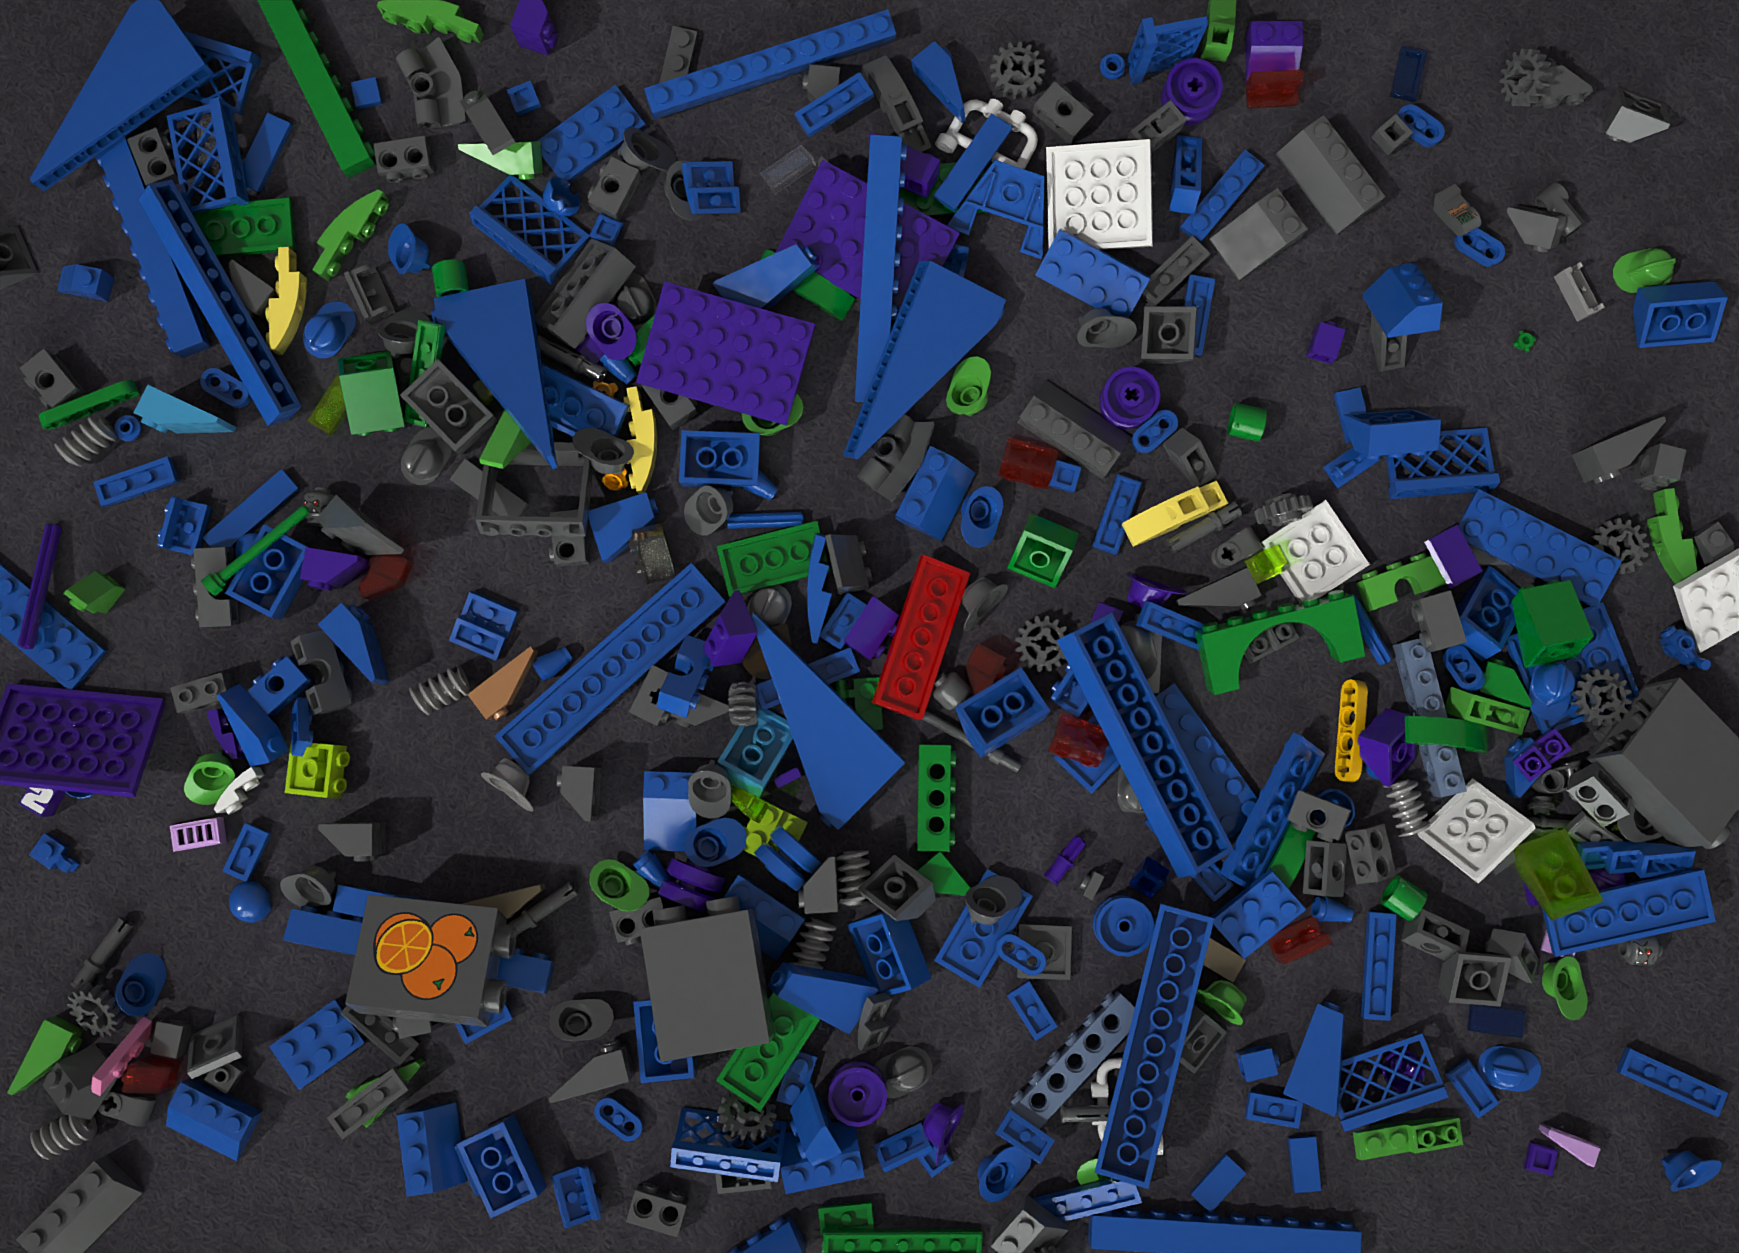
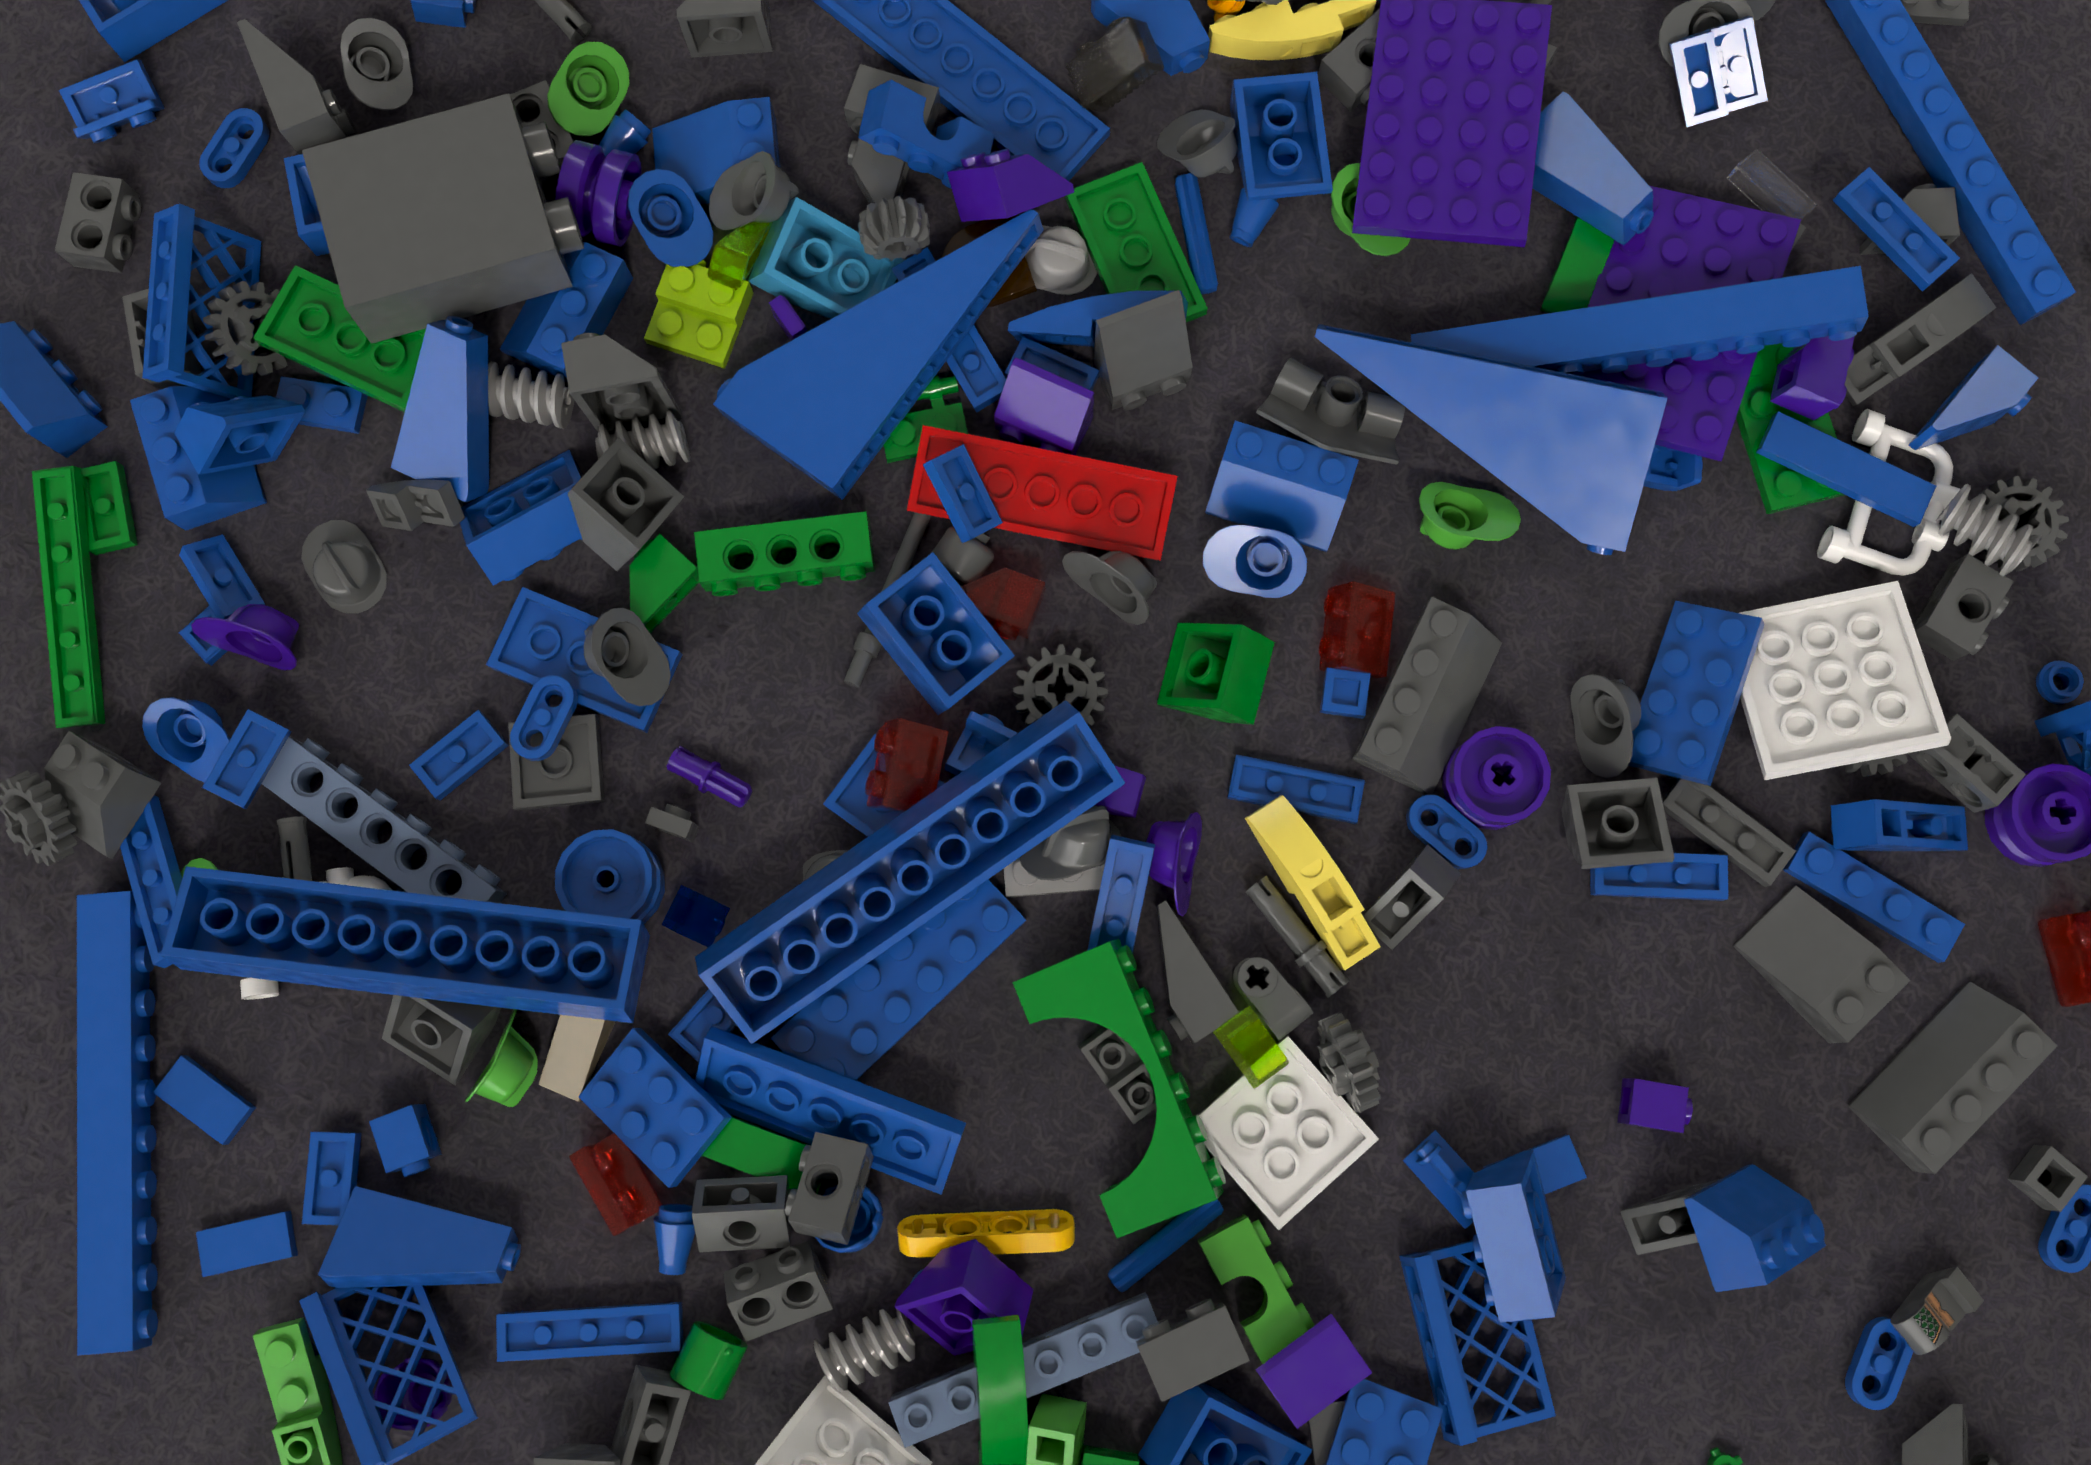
camera: 85 degrees right, 5 degrees down
blue wheel [754,825,822,892] -> none
dark purple wheel [828,1059,887,1127] -> none
blue wing [947,160,1044,259] -> none
green piece [1227,402,1267,442] -> none
blue plate [1443,645,1486,692] -> none
none -> blue plate [923,444,1003,543]
none -> light grey piece [1936,484,2042,577]

